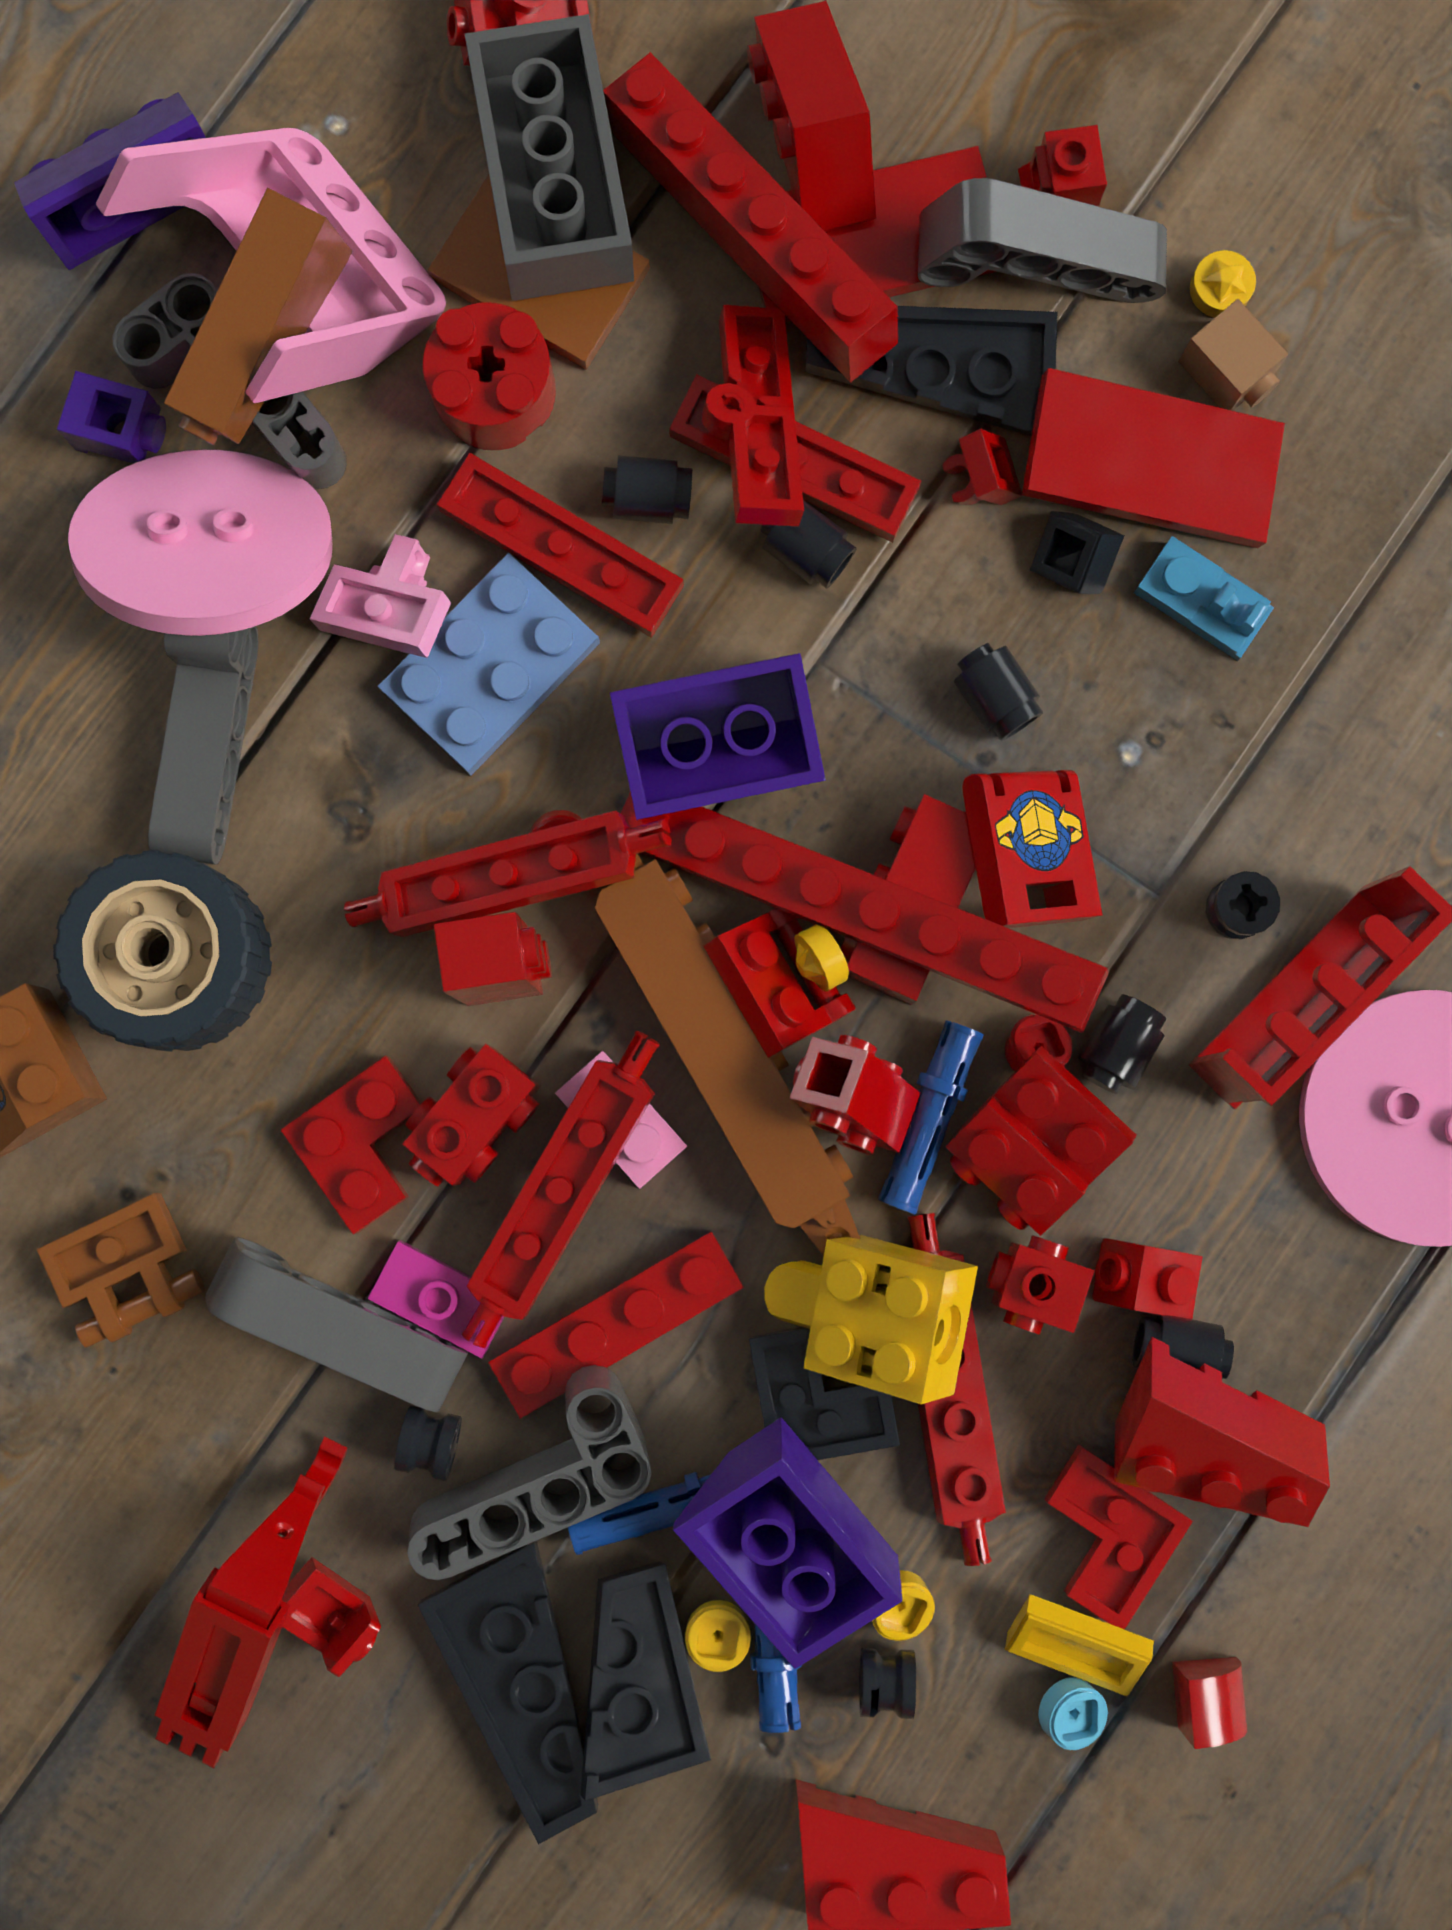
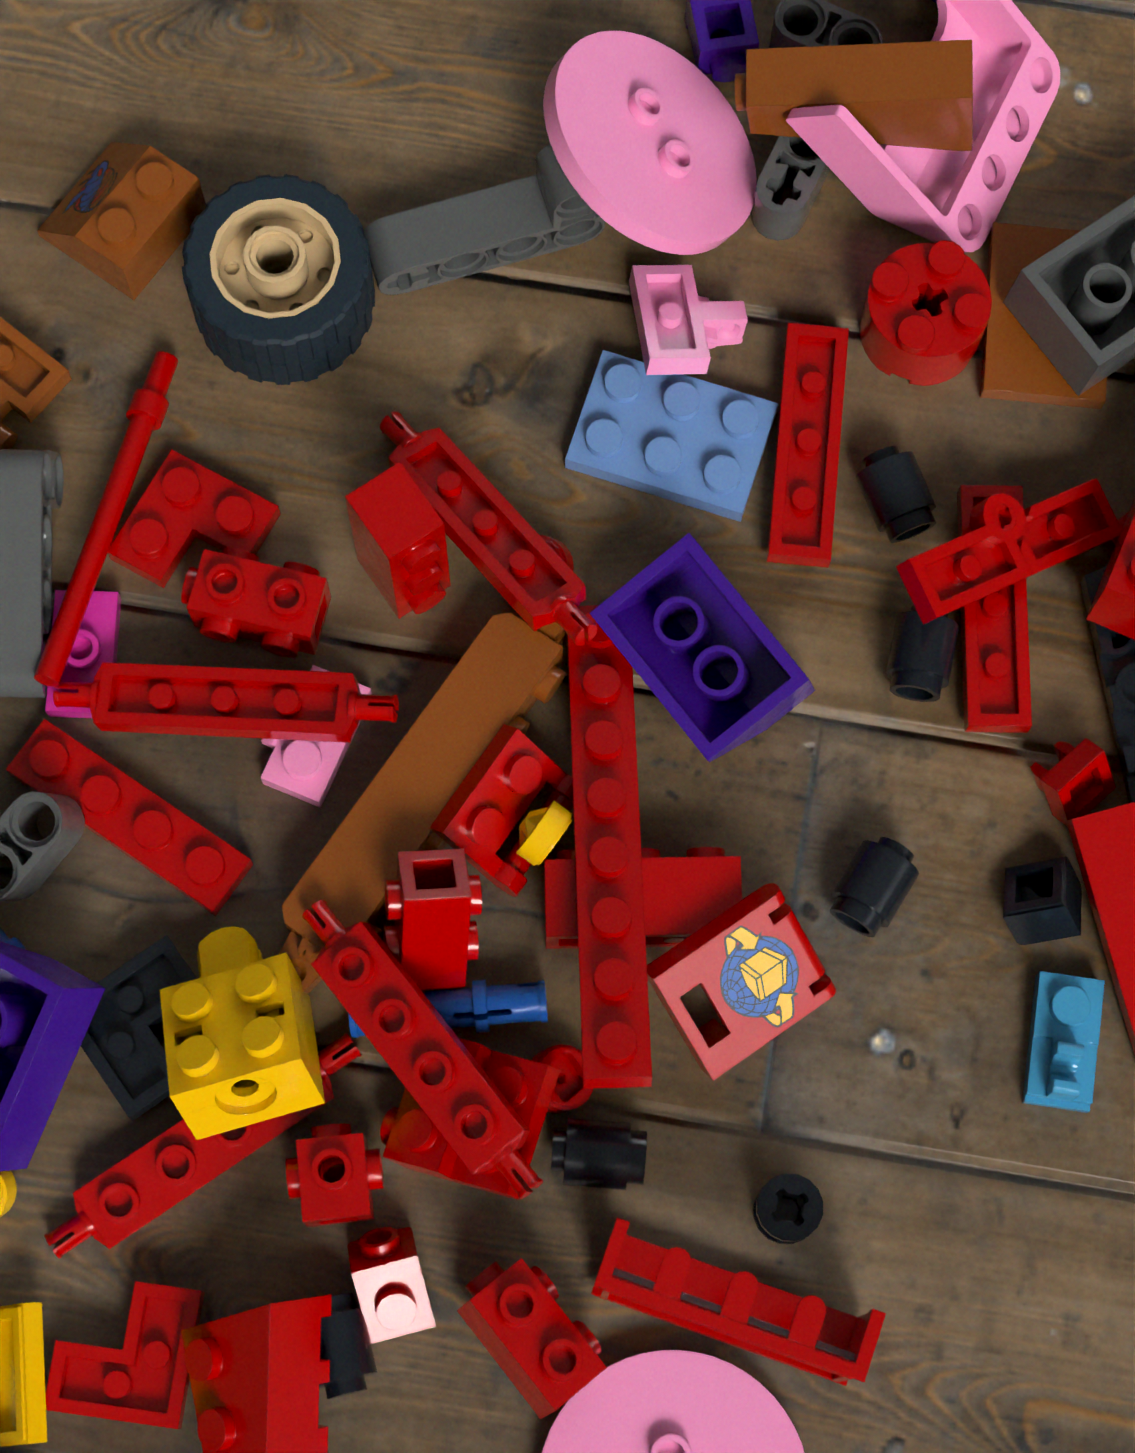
camera: 60 degrees right, 10 degrees down
none -> red bar [34,351,178,687]
none -> red plate [302,899,543,1199]
none -> red brick [457,1258,607,1419]

